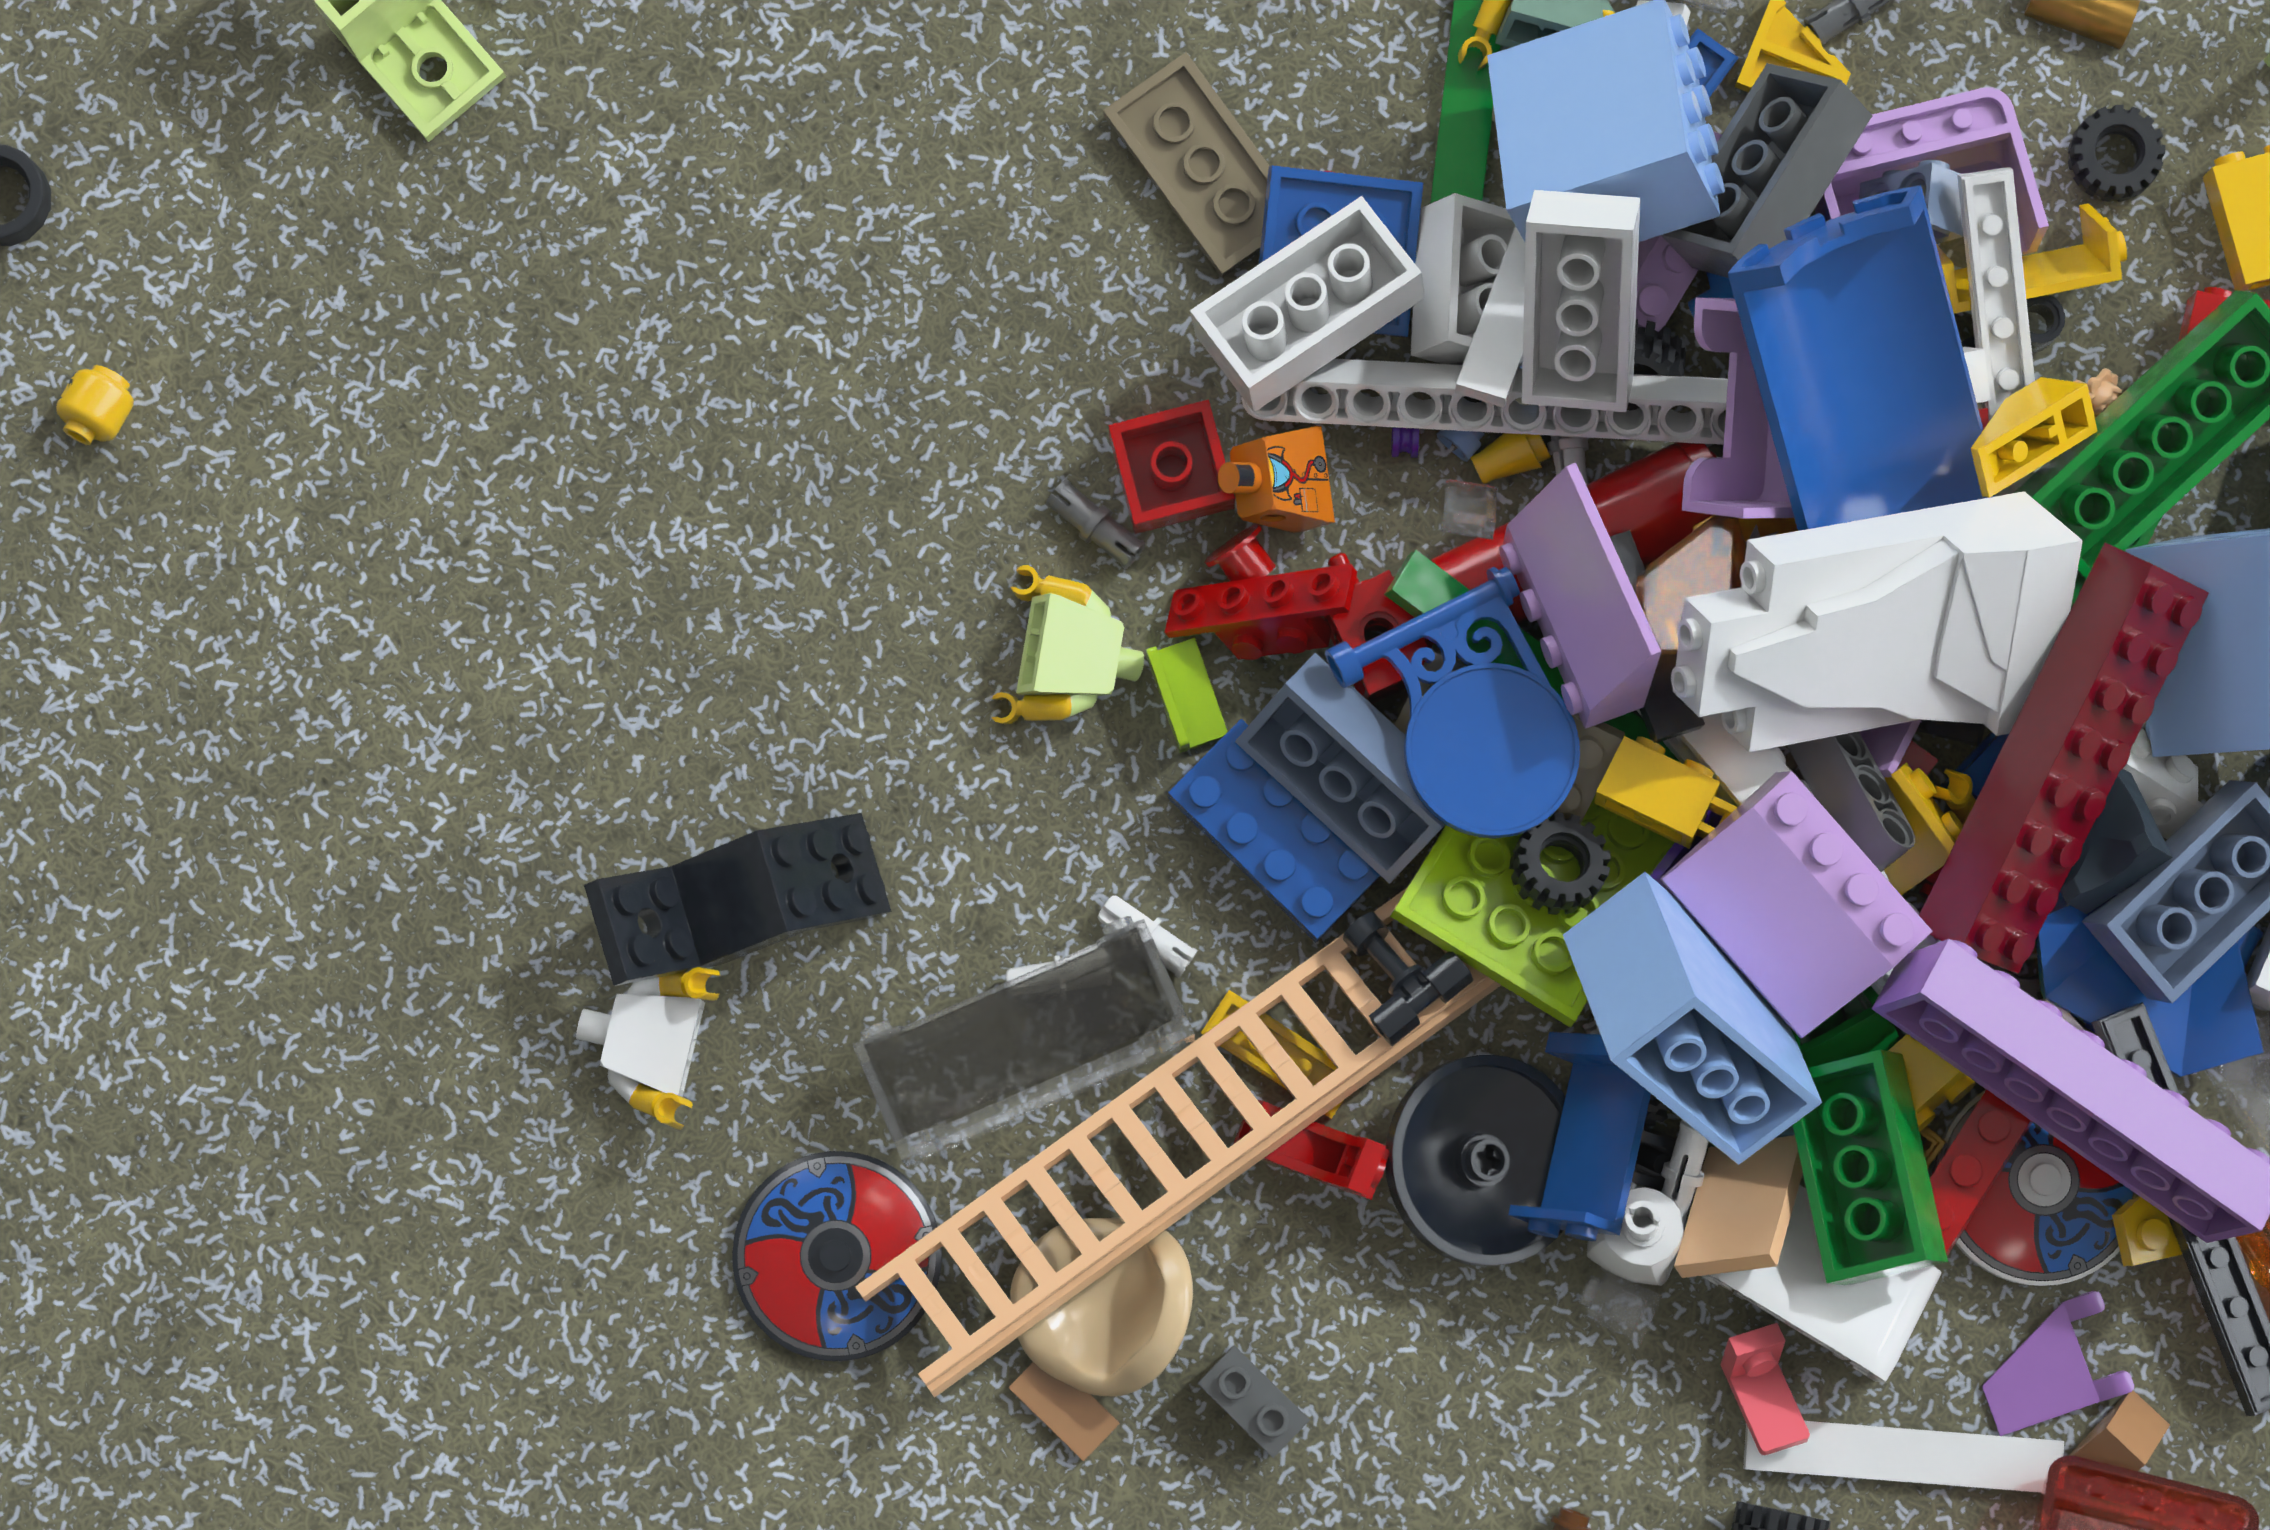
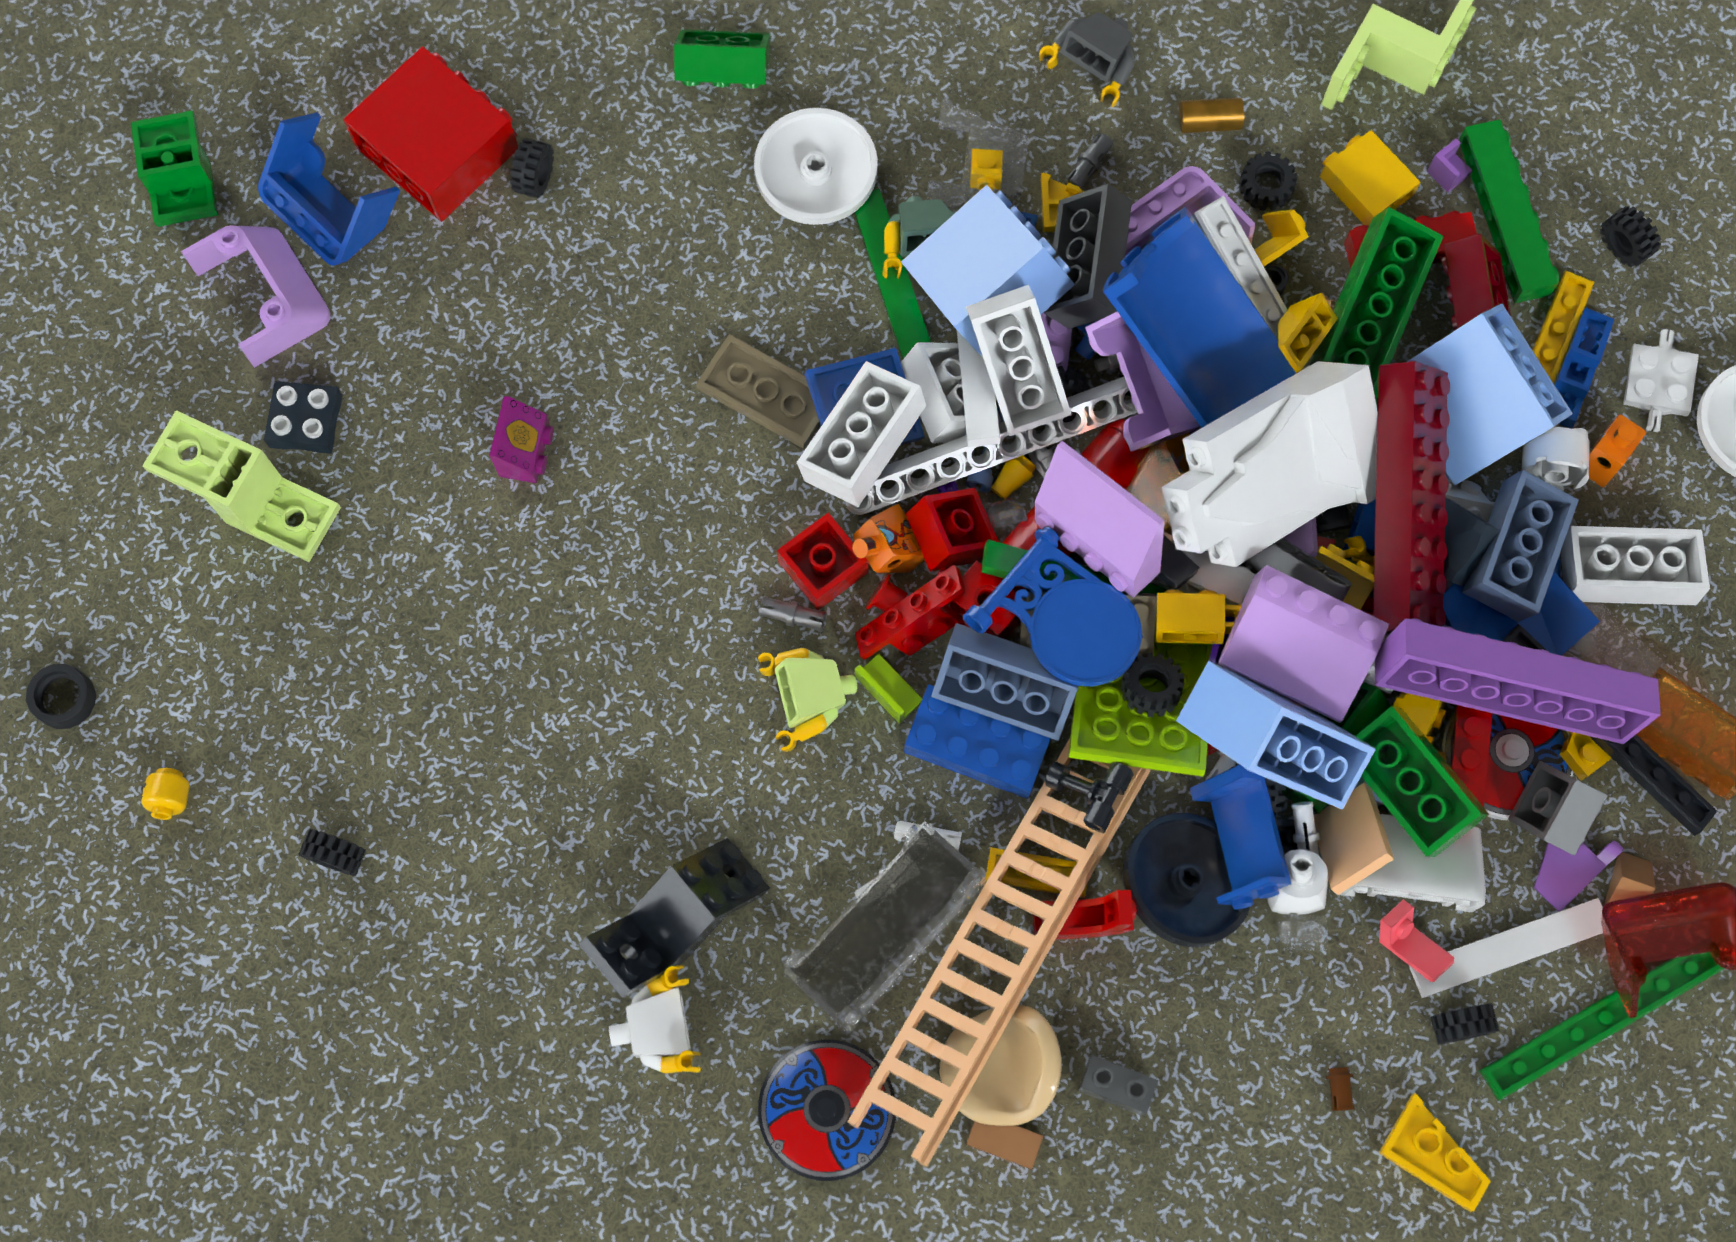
camera: 25 degrees left, 10 degrees down
none -> black tyre [298,829,366,876]
none -> magenta slope [489,396,554,483]
none -> red brick [905,487,999,572]
none -> dark grey brick [1508,761,1608,856]

